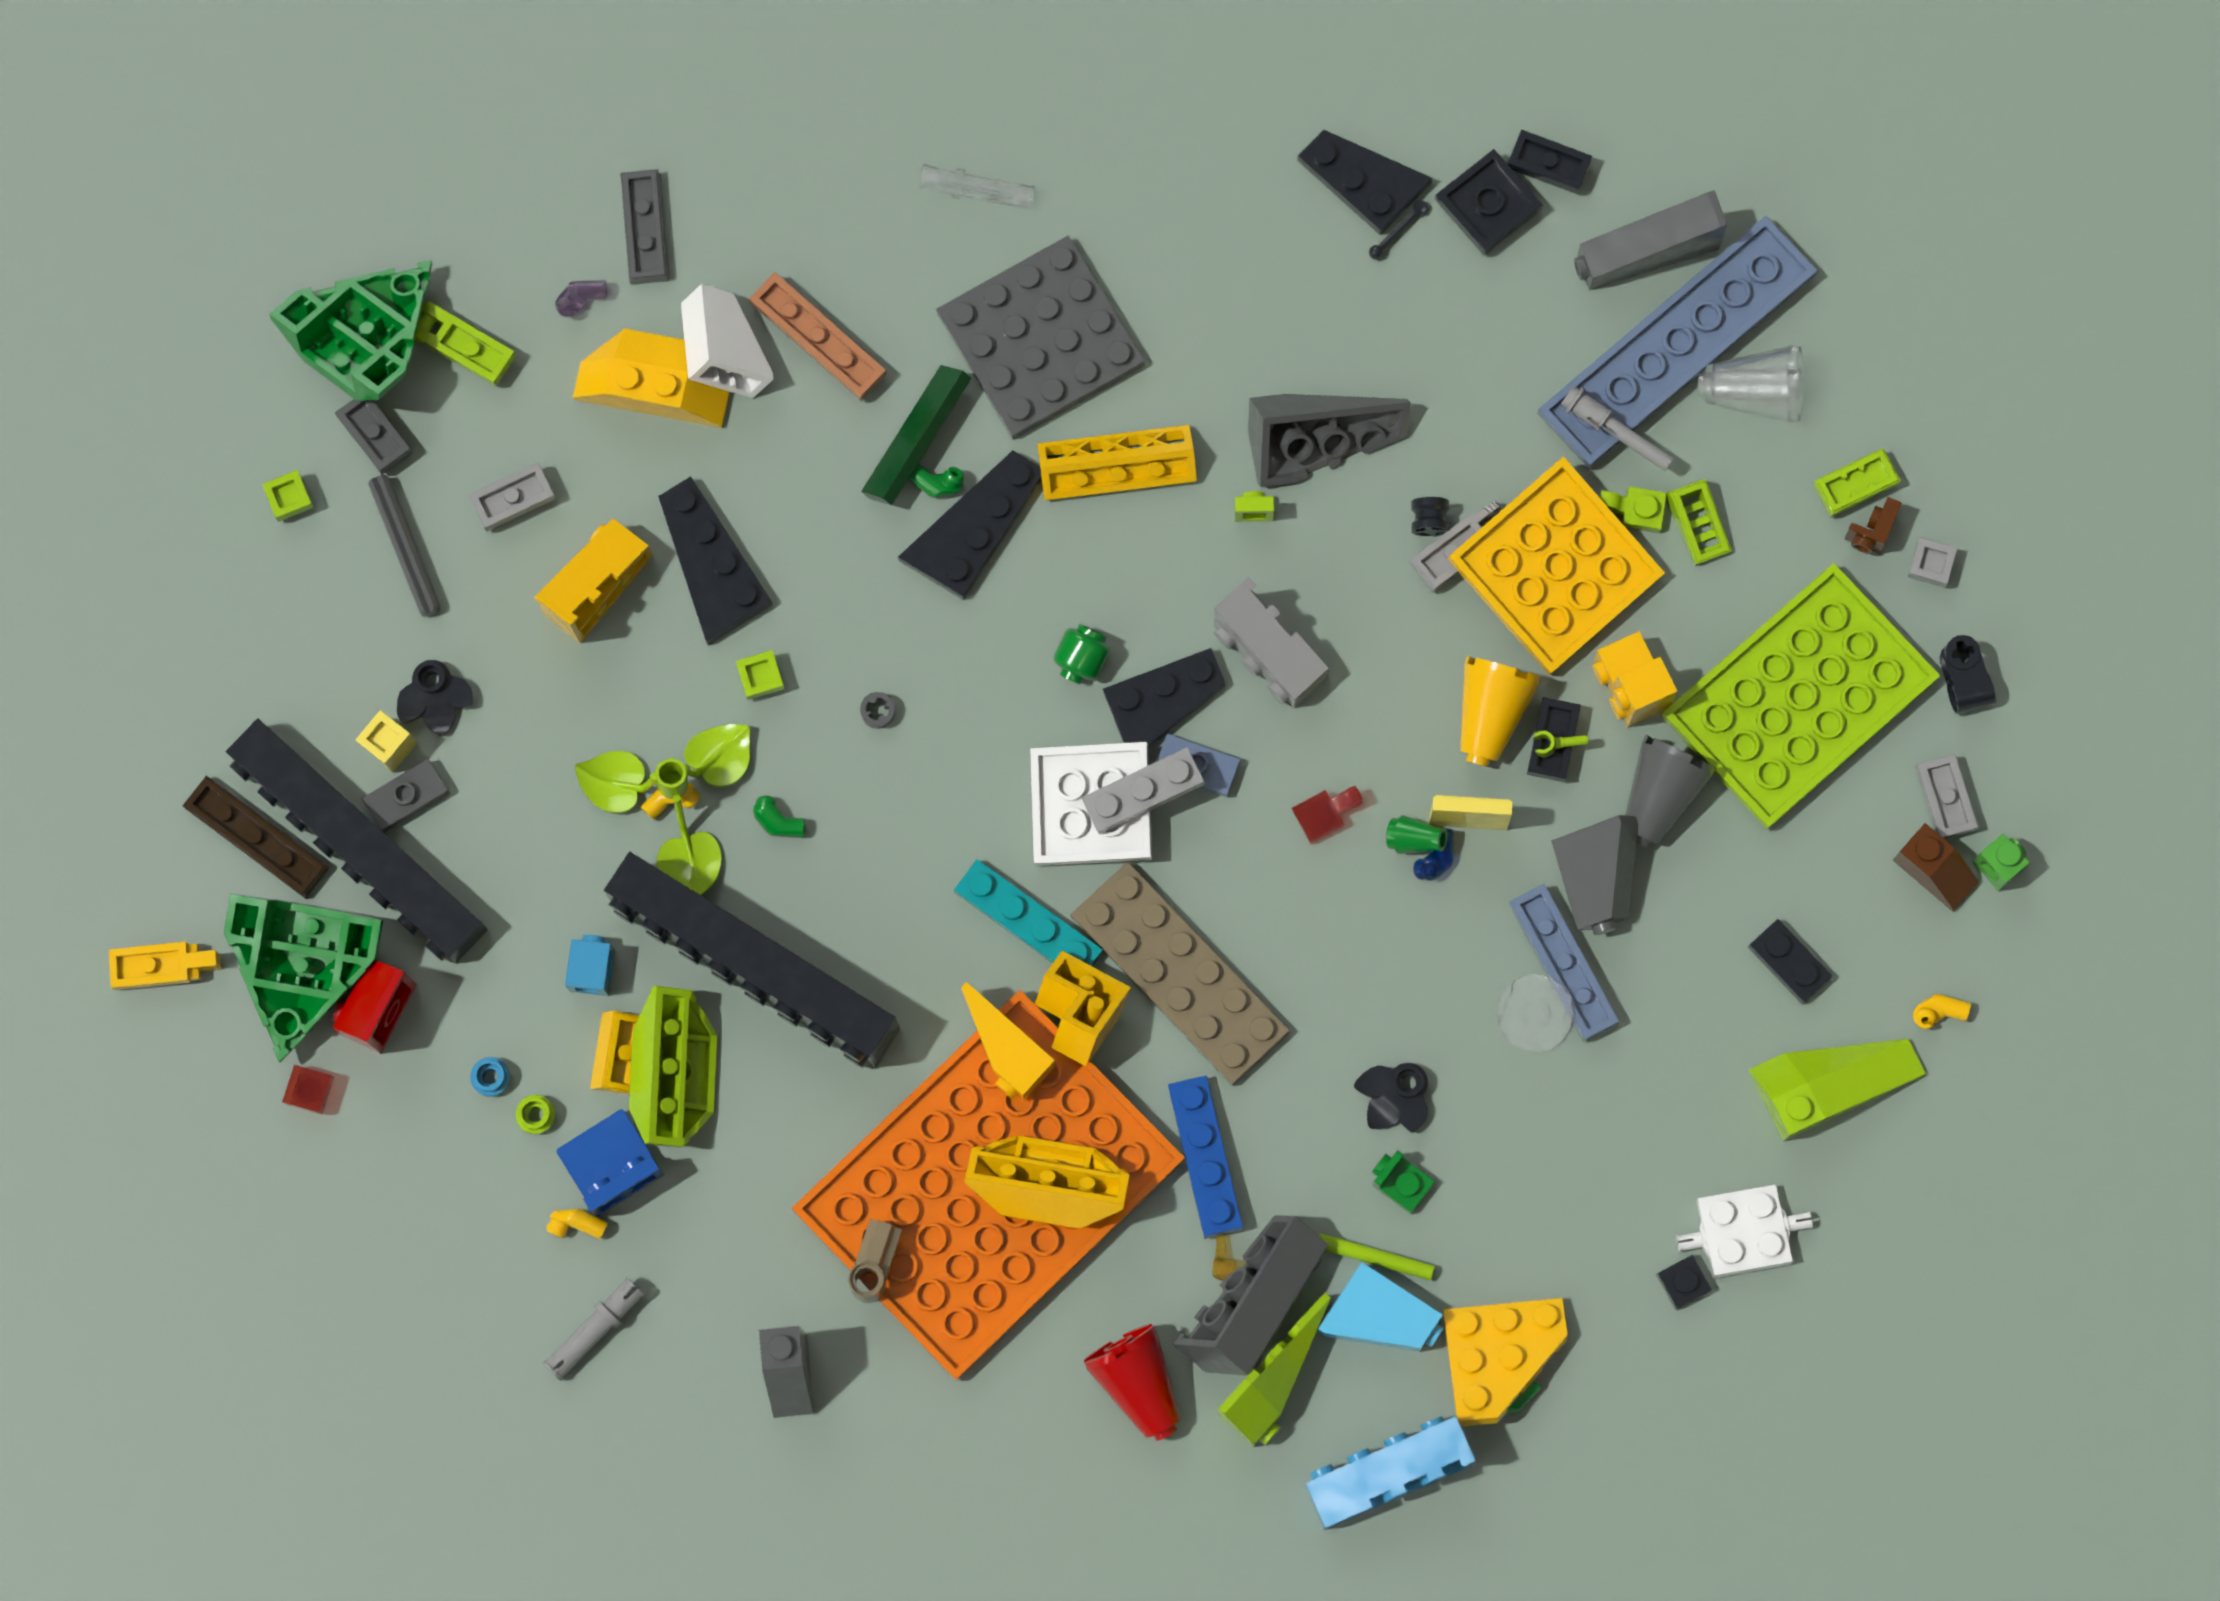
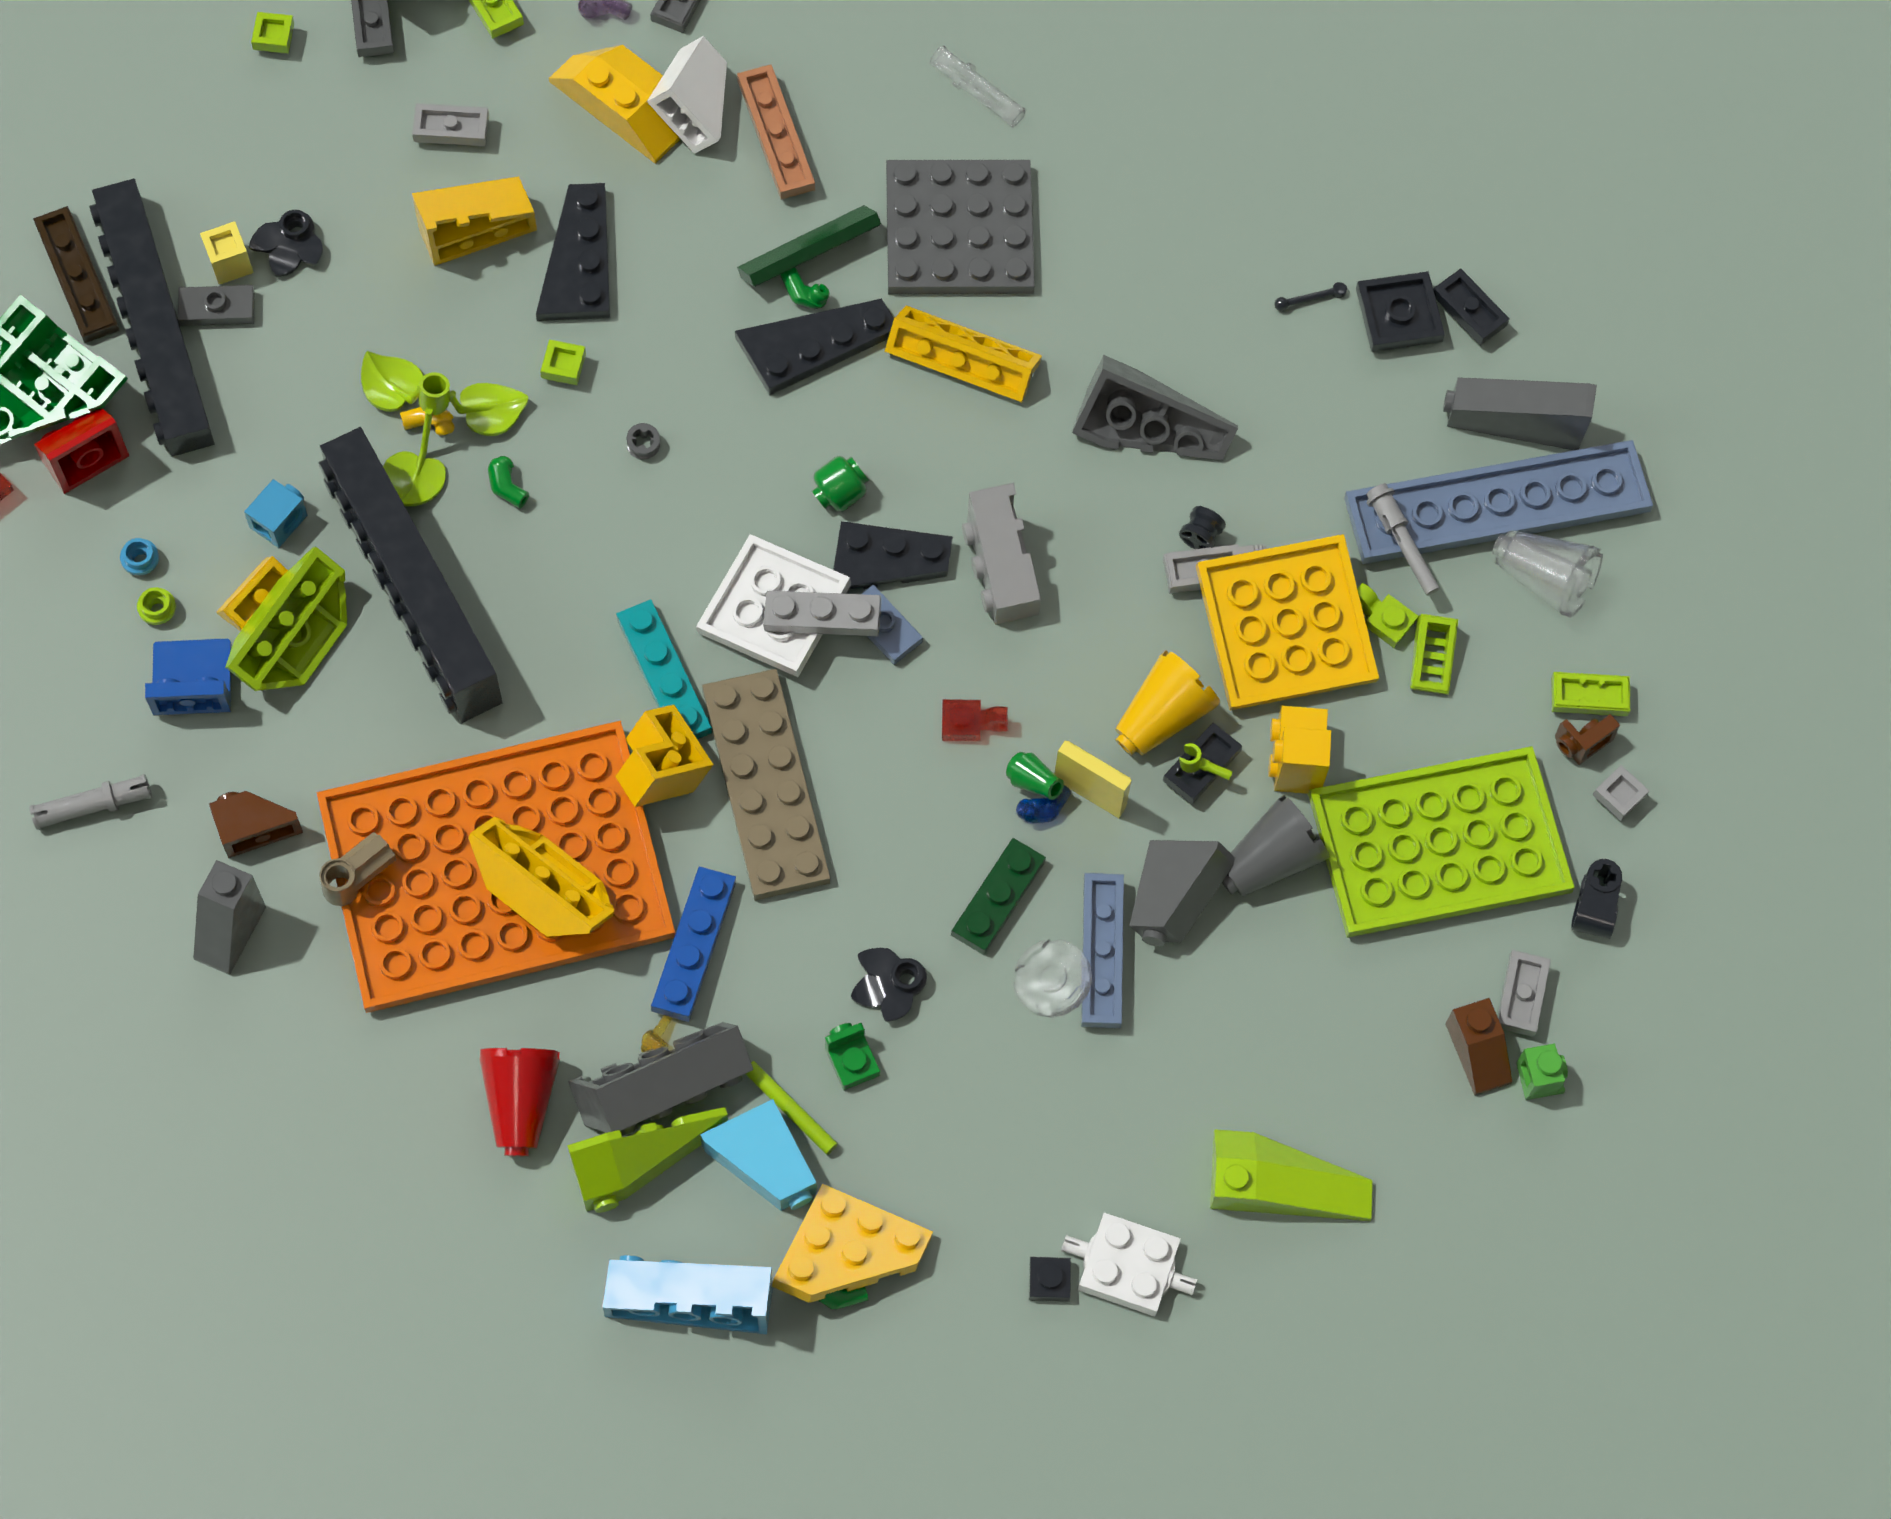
camera: 20 degrees right, 10 degrees down
dark grey axle [368,475,441,617] -> none
yellow arm [546,1208,607,1239] -> none
yellow slope [961,982,1056,1101] -> none
lime plate [1235,491,1274,522] -> none
black wing [1297,130,1433,235] -> none
black plate [1748,919,1832,1004] -> none
yellow arm [1913,994,1971,1029] -> none
none -> reddish brown slope [208,791,303,858]
none -> dark green plate [951,838,1046,955]

